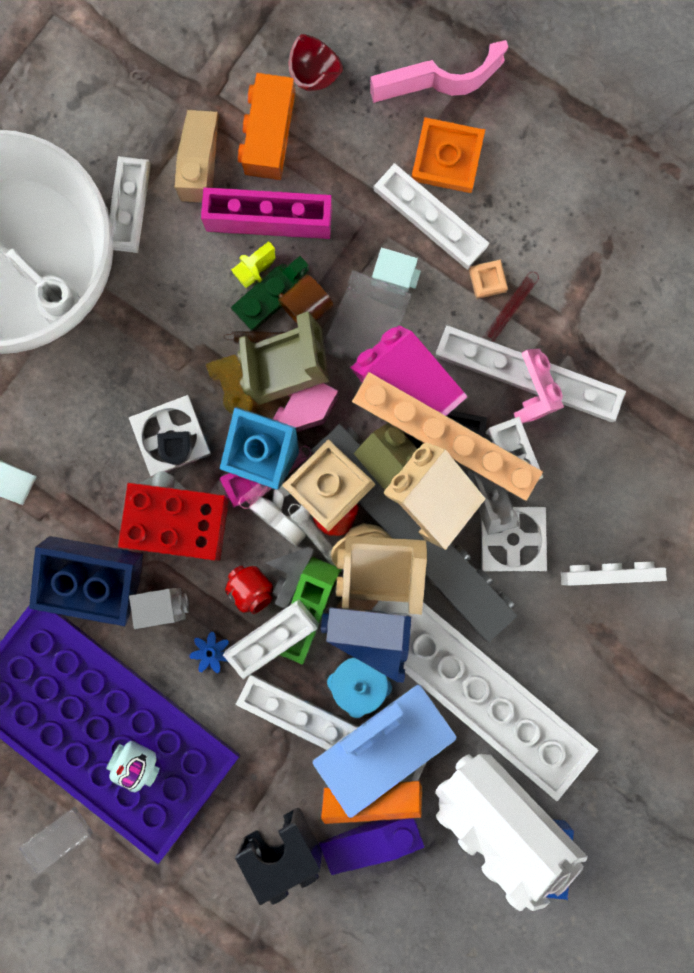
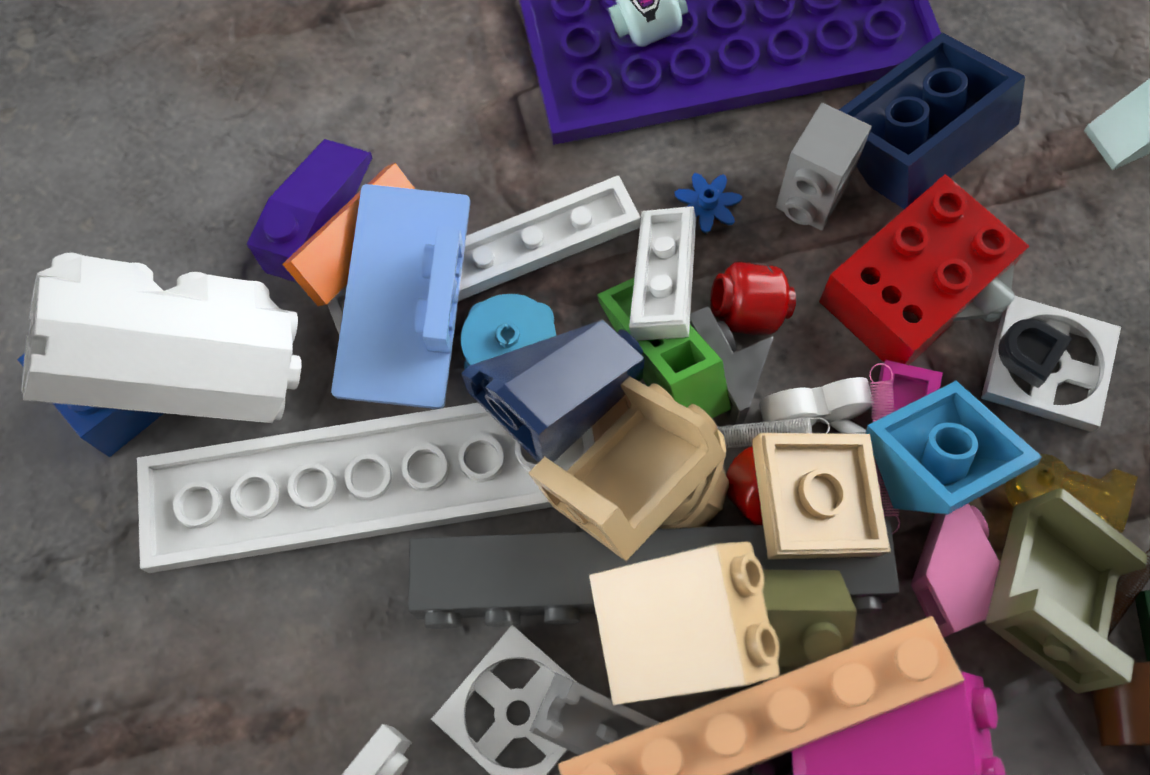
camera: 130 degrees right, 15 degrees down
black piece [235,808,322,905] -> none

